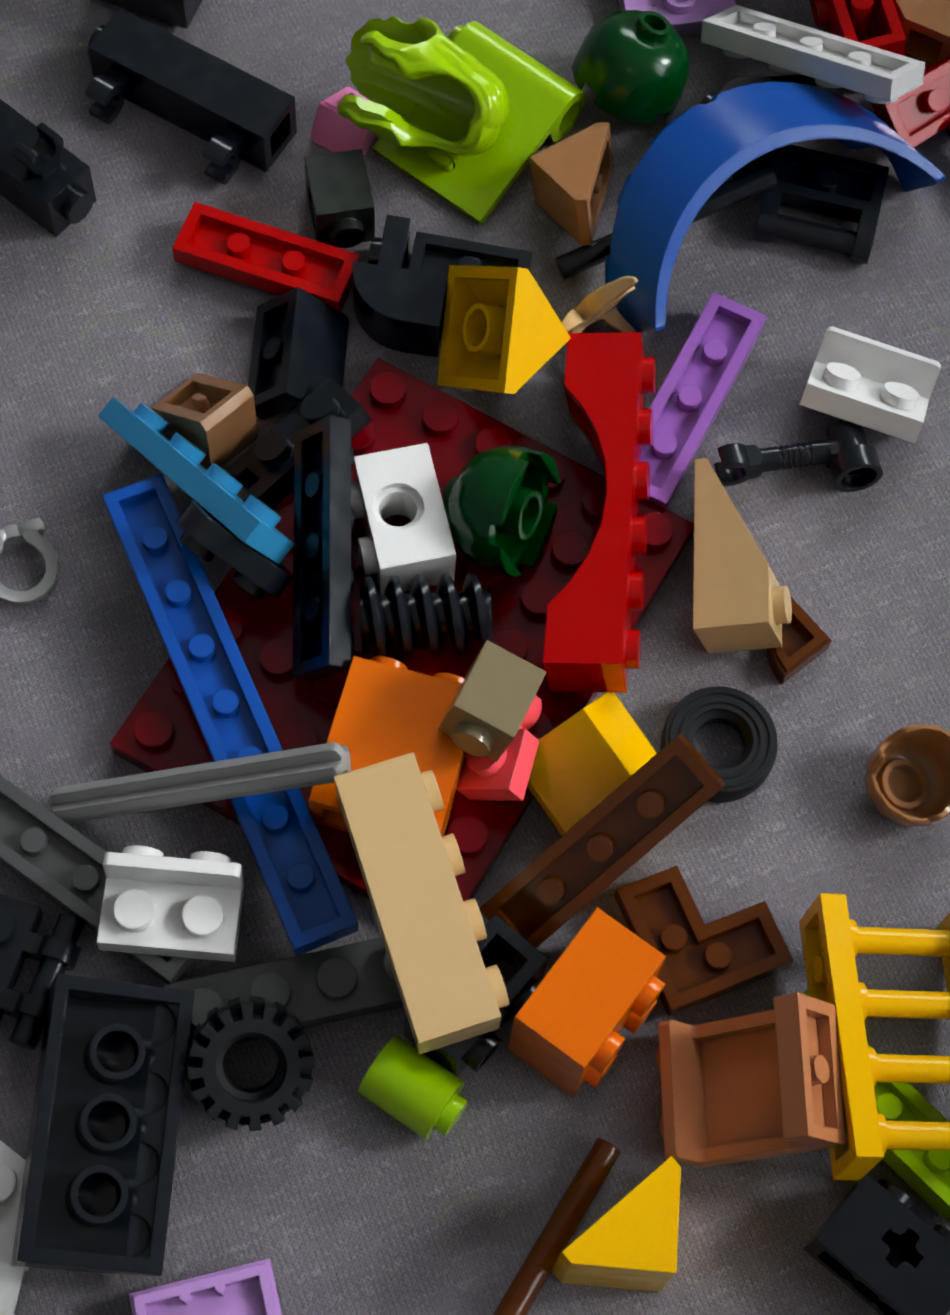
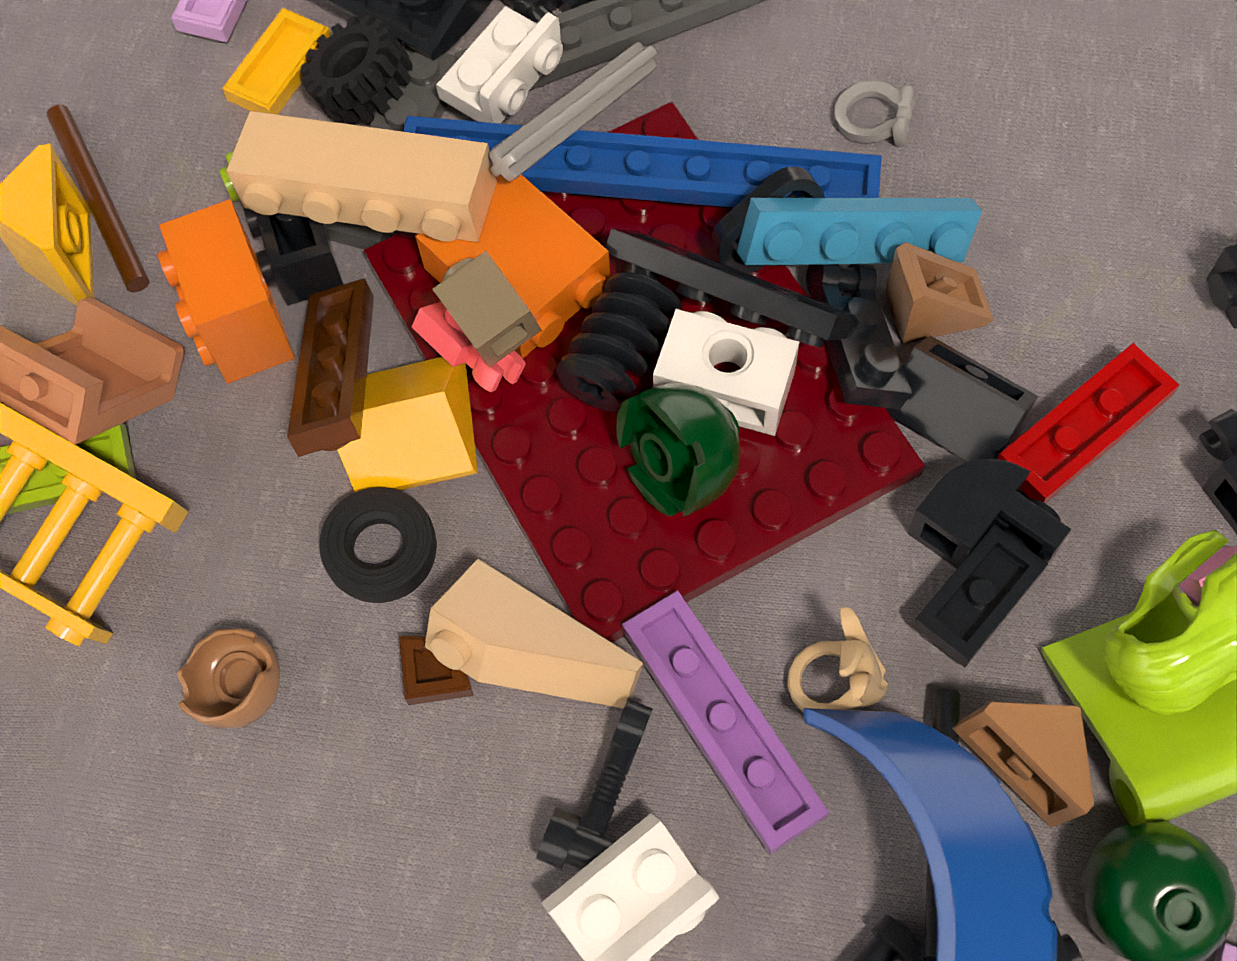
camera: 130 degrees right, 0 degrees up
pearl dark grey brick [304,149,375,248] -> none
yellow slope [437,265,571,394] -> none
red arch [543,332,656,693] -> none
reddish brown plate [614,866,793,1017] -> none
none -> yellow tile [222,8,331,115]

